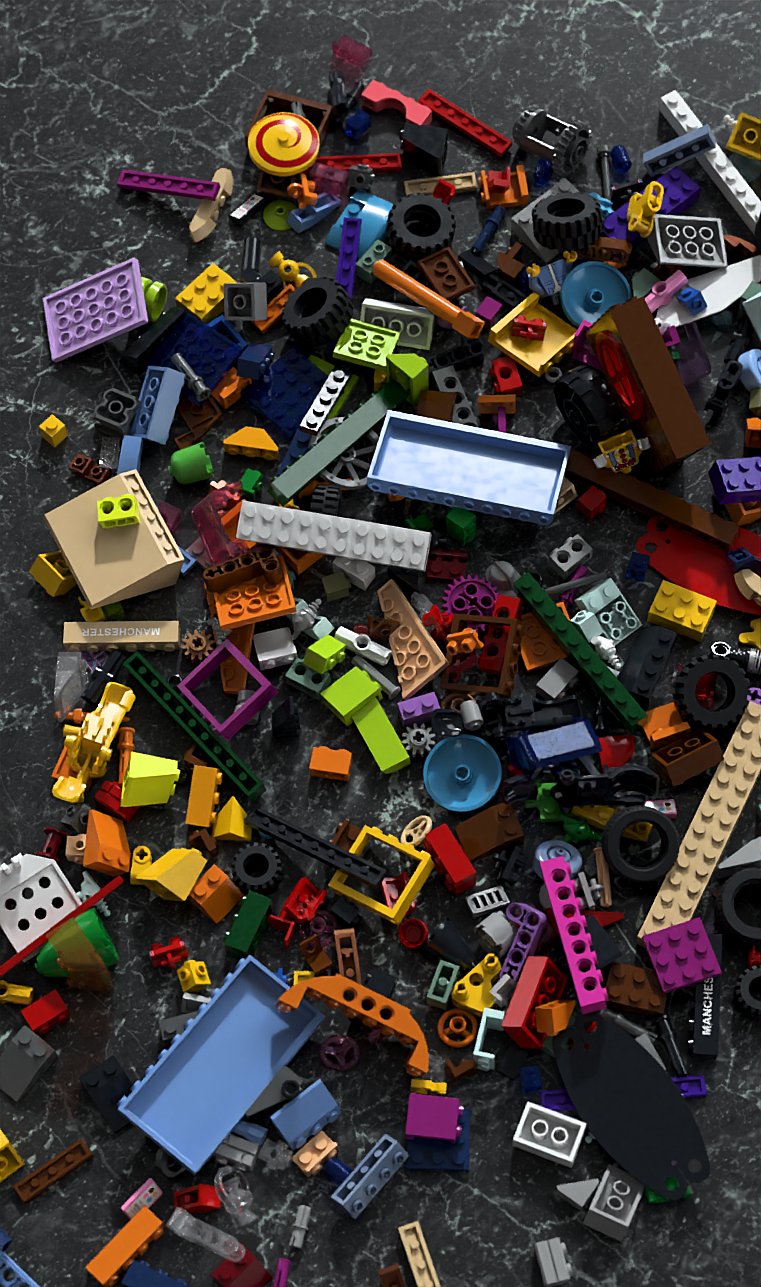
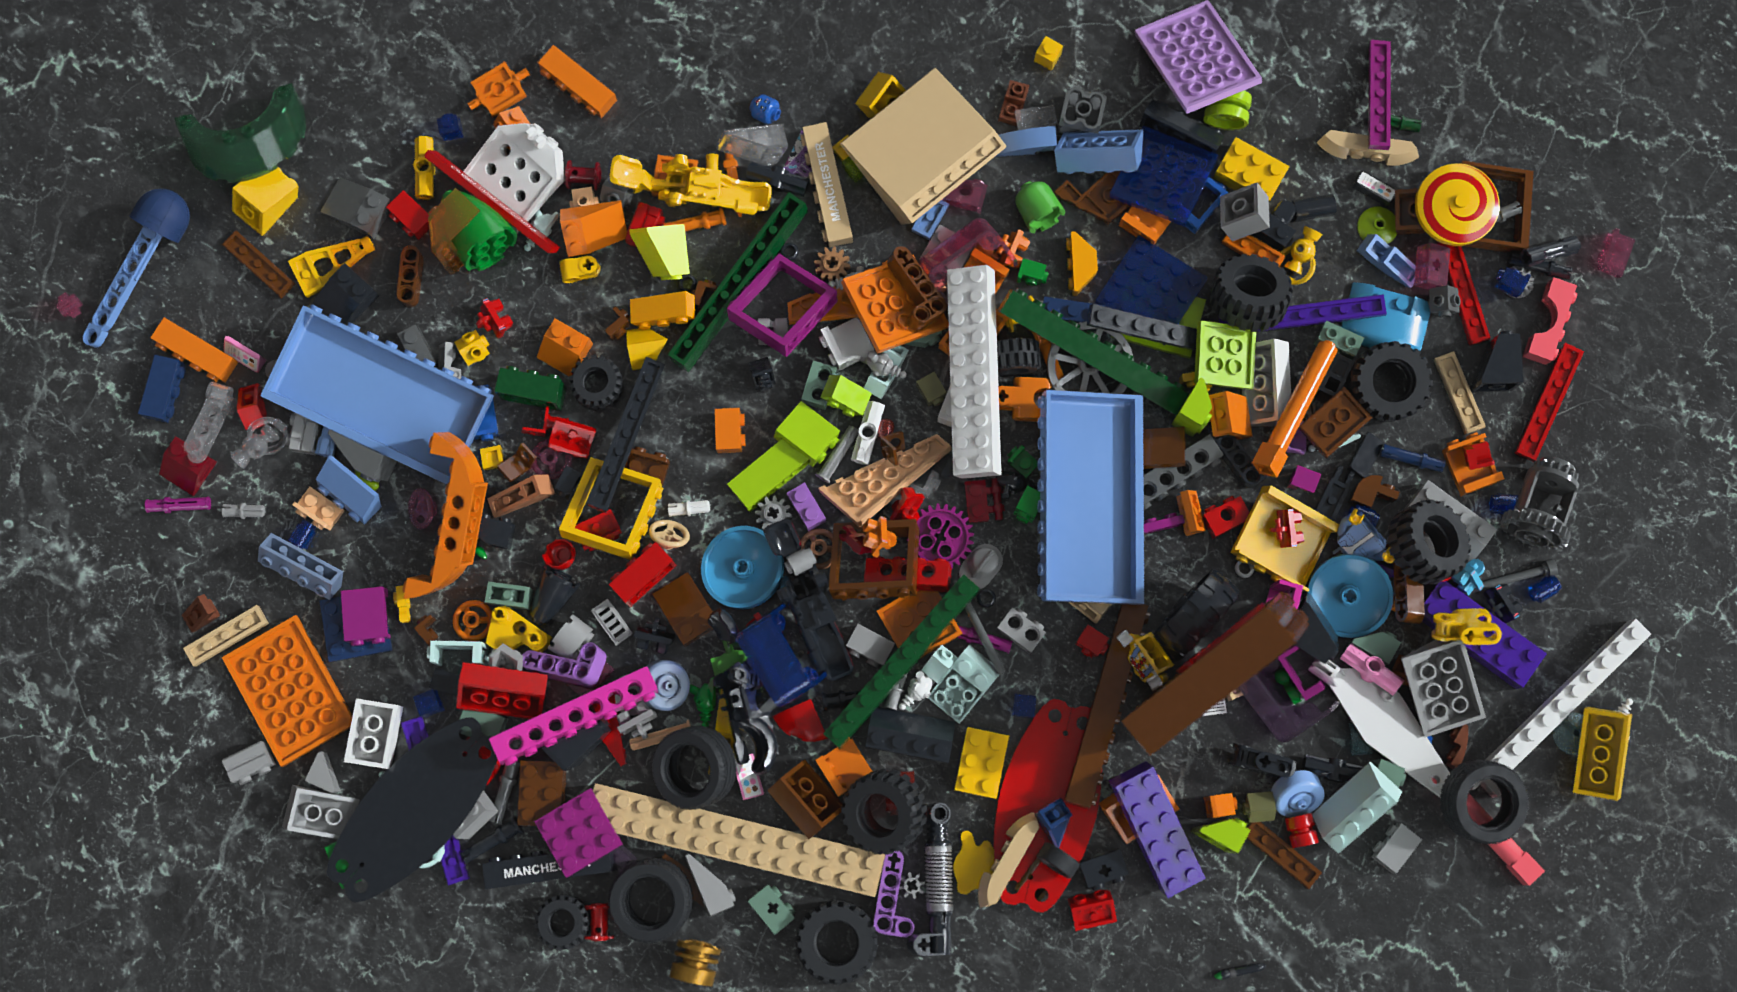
camera: 75 degrees right, 15 degrees up
neon yellow brick [97,494,140,529] -> none
yellow slope [136,848,207,901] -> none
dark grey pin [171,353,211,401] -> none
dark blue brick [236,342,275,380] -> none
clear brick [258,1139,293,1171] -> none
black axle [281,1079,300,1099] -> none
orange hips [287,174,318,209] -> none
red panel [431,179,455,205] -> none
orange slope [535,999,575,1036] -> none
sand blue brick [643,124,716,177] -> none
blue bracket [676,287,707,316] -> none
none -> orange plate [222,615,353,767]
none -> yellow plate [288,236,375,298]
none -> reddish brown beam [397,245,424,308]
none -> white axle [668,500,710,517]
none -> blue head [750,94,781,124]
none -> orange piece [998,377,1052,422]
none -> orange panel [1209,391,1253,440]
none -> dark green axle [1391,115,1422,133]

